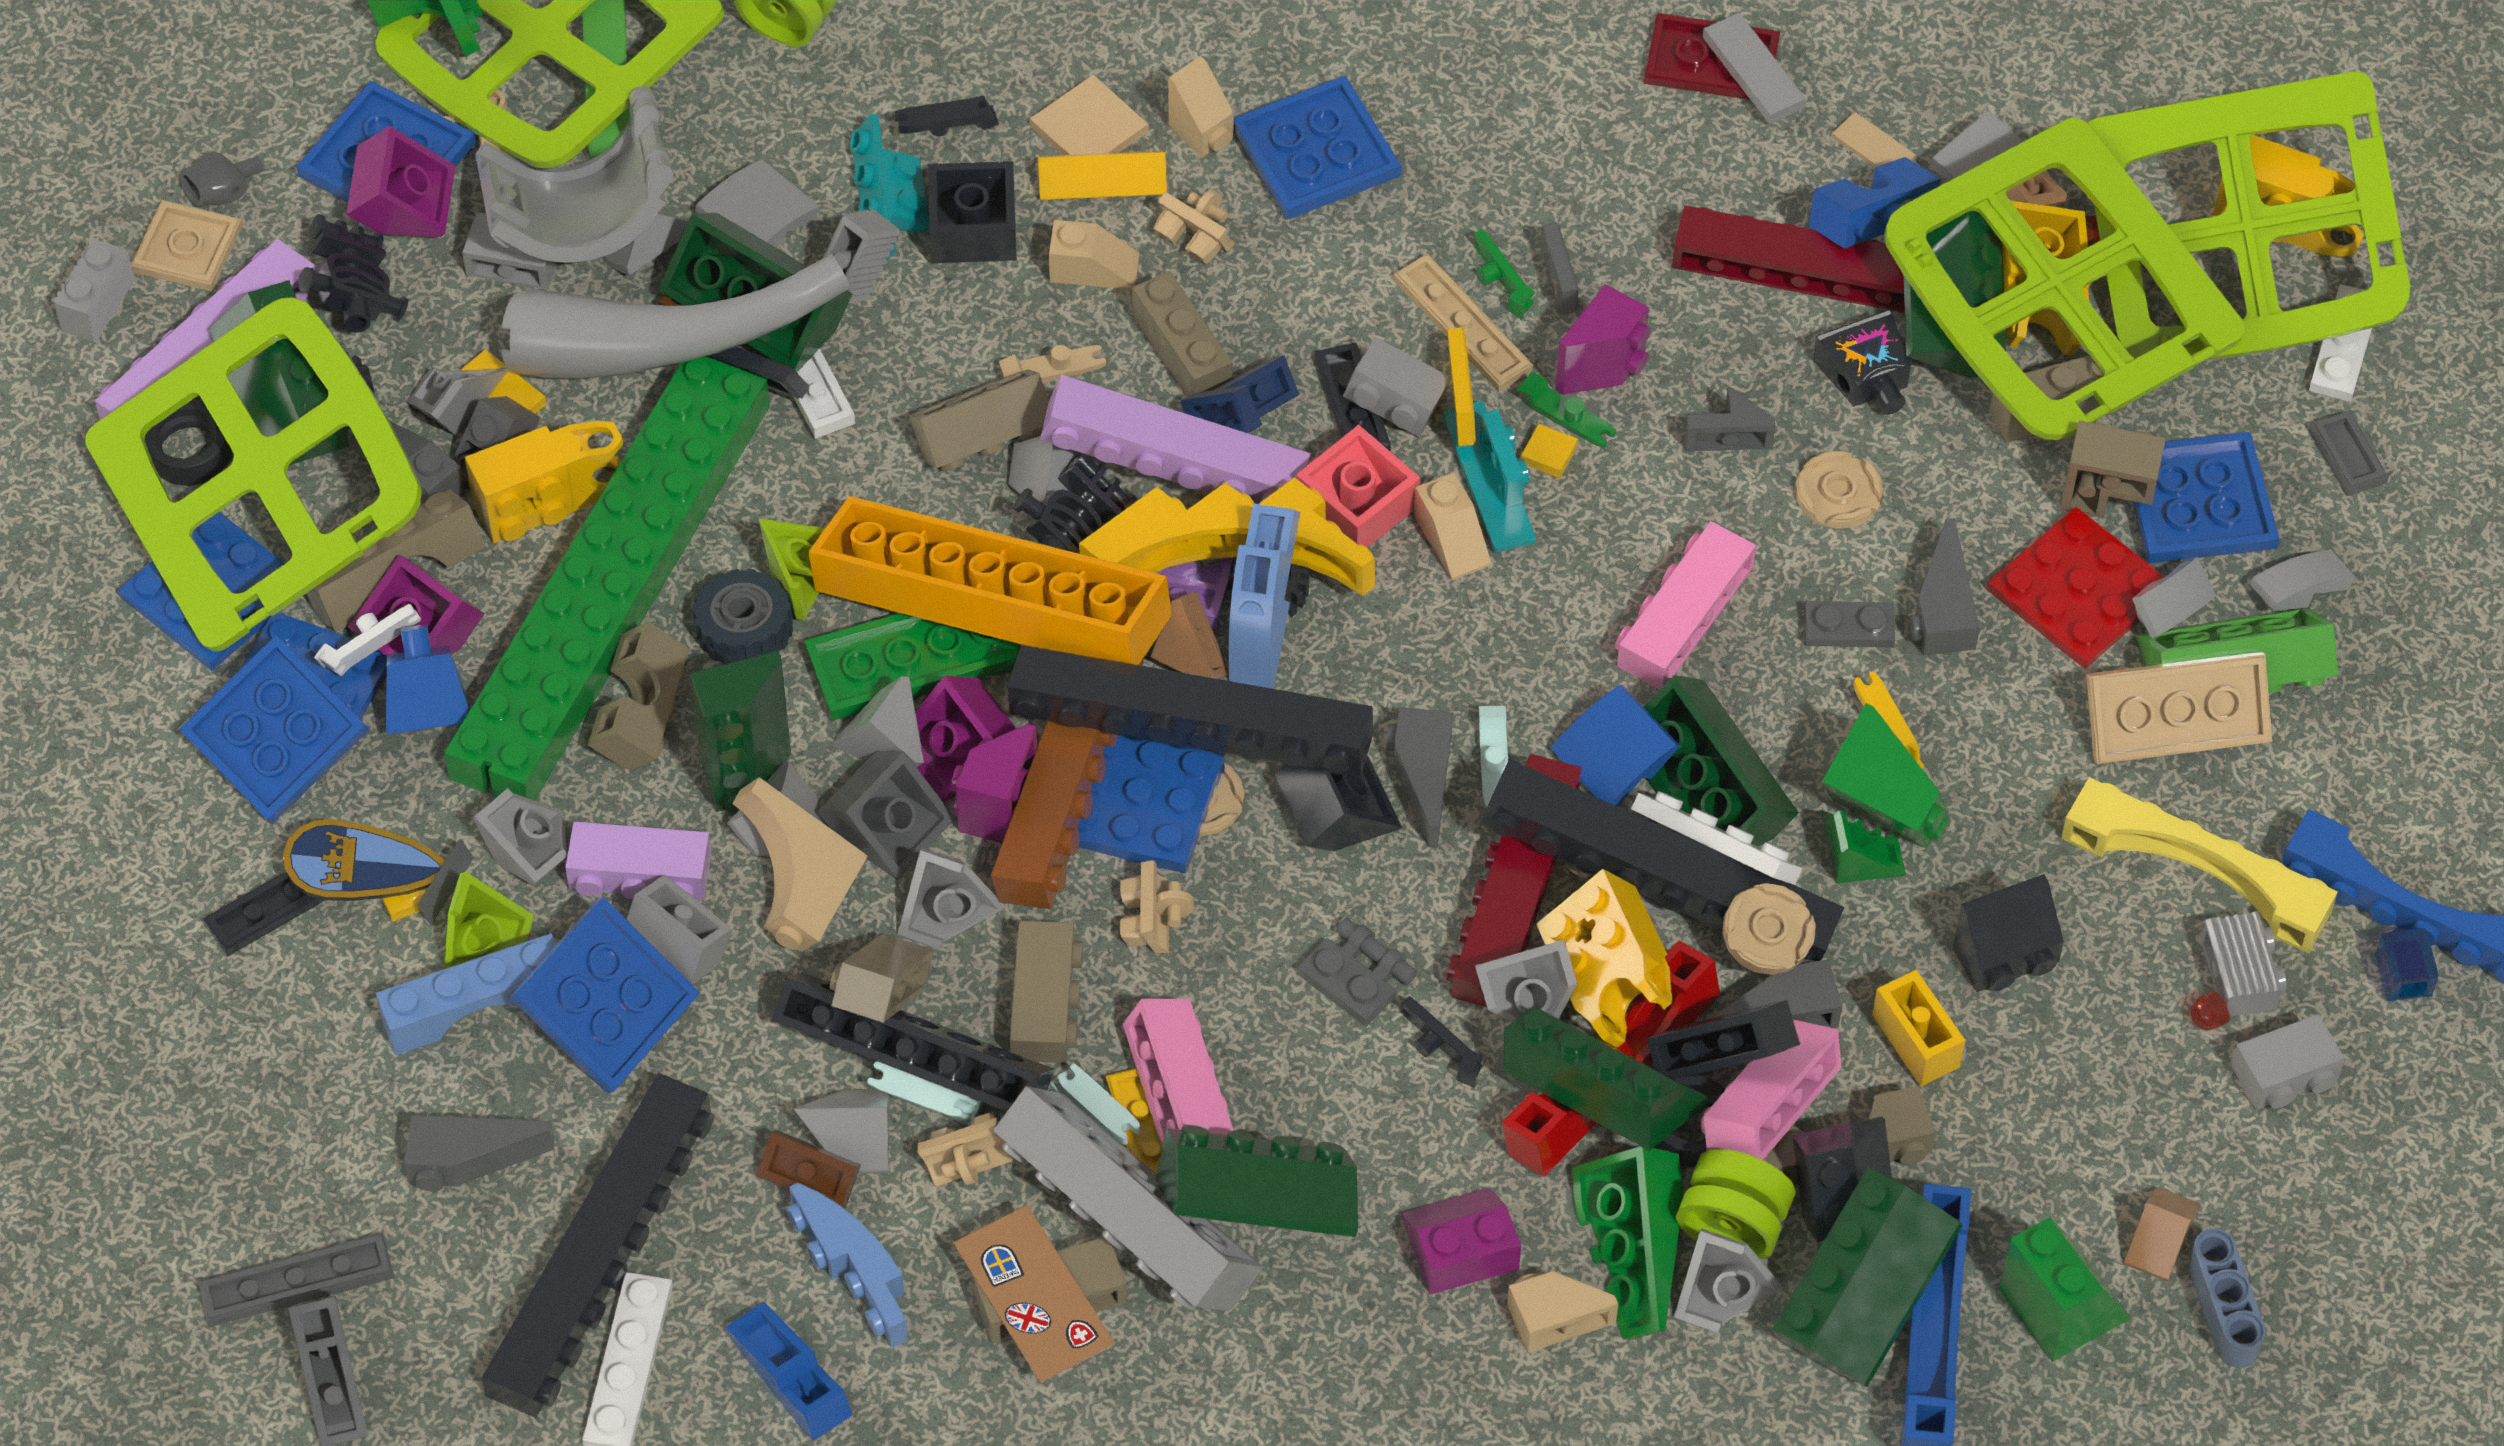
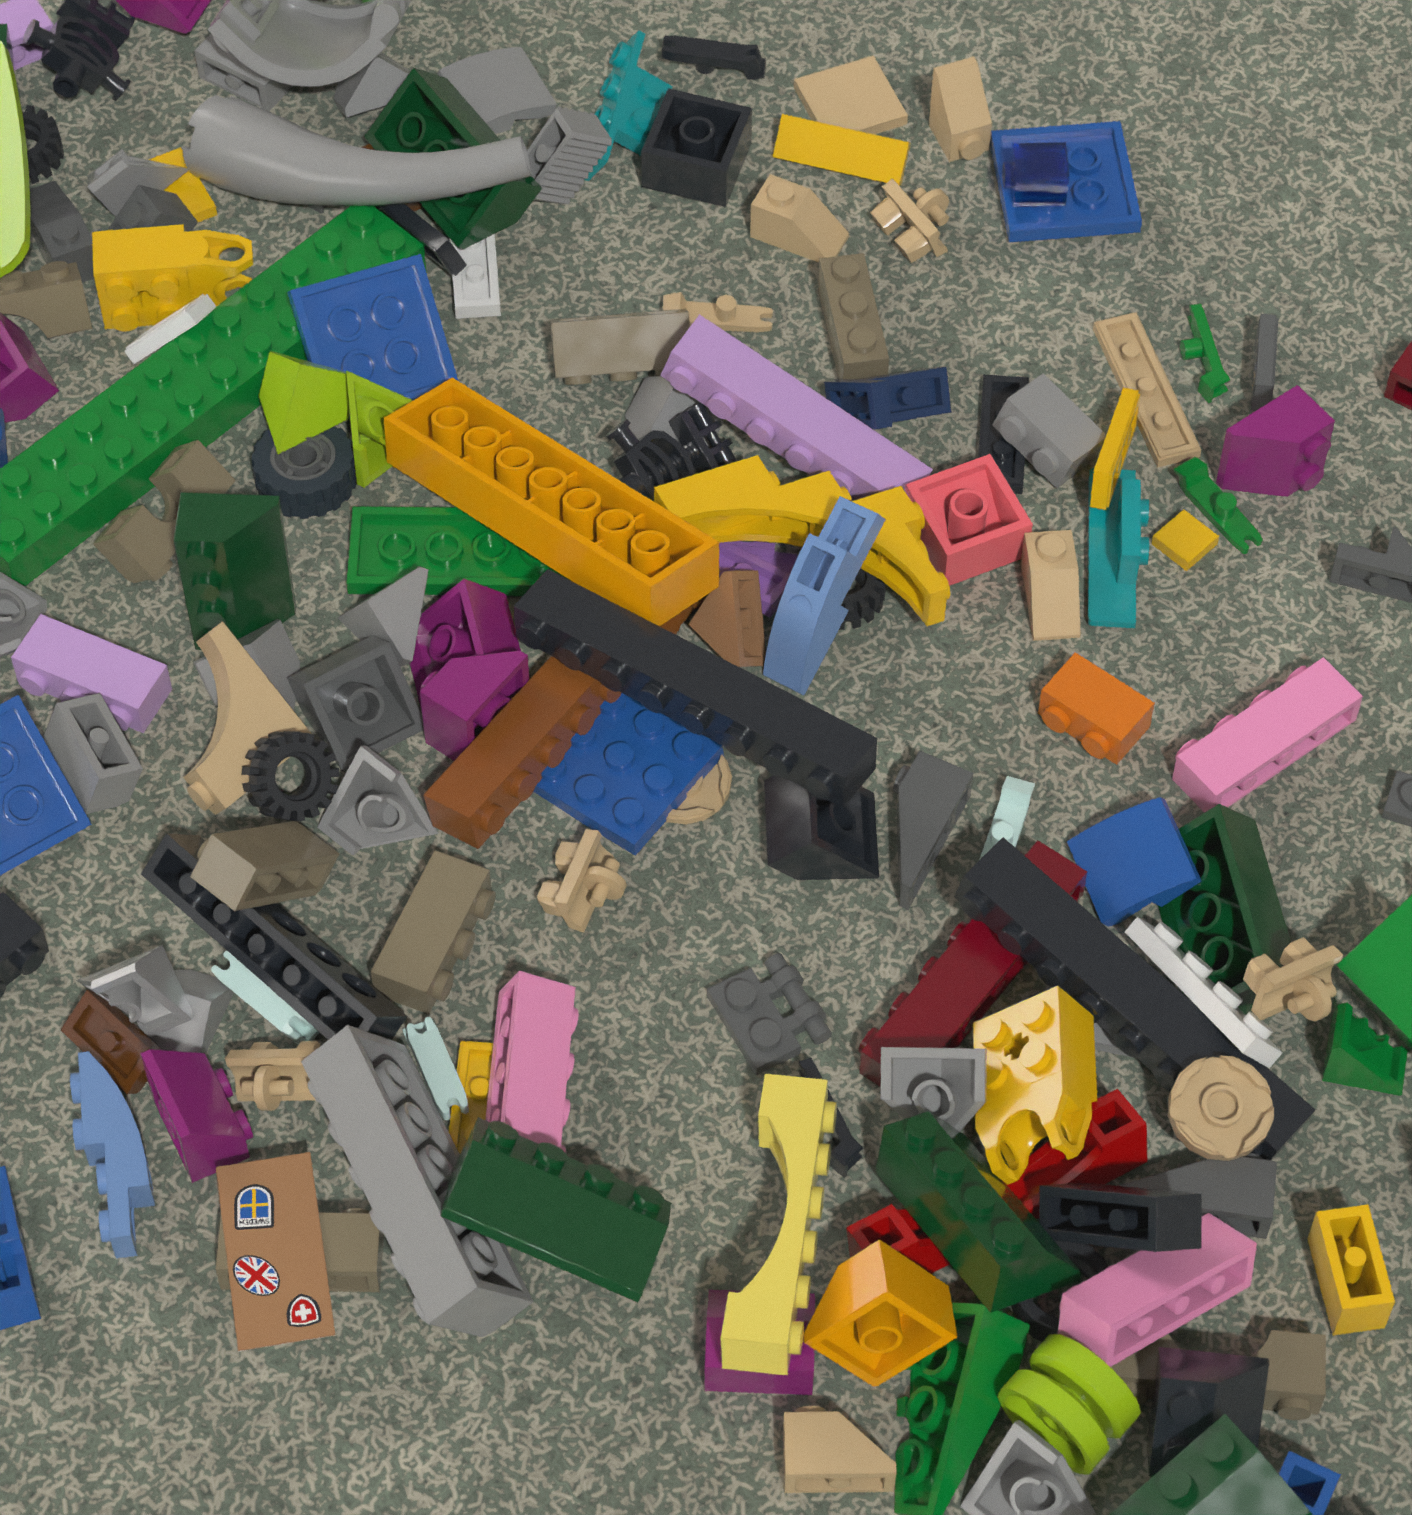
camera: 20 degrees right, 0 degrees up
none -> light grey slope [76,945,193,1037]
none -> white tile [124,294,216,364]
none -> magenta slope [140,1049,254,1183]
none -> black tyre [241,731,339,821]
none -> lime slope [259,351,359,455]
none -> blue plate [287,254,458,419]
none -> light yellow arch [721,1074,837,1376]
none -> light orange slope [803,1239,957,1387]
none -> clear blue brick [1002,142,1070,207]
none -> orange brick [1038,652,1155,765]
none -> tan hips [1243,937,1343,1021]

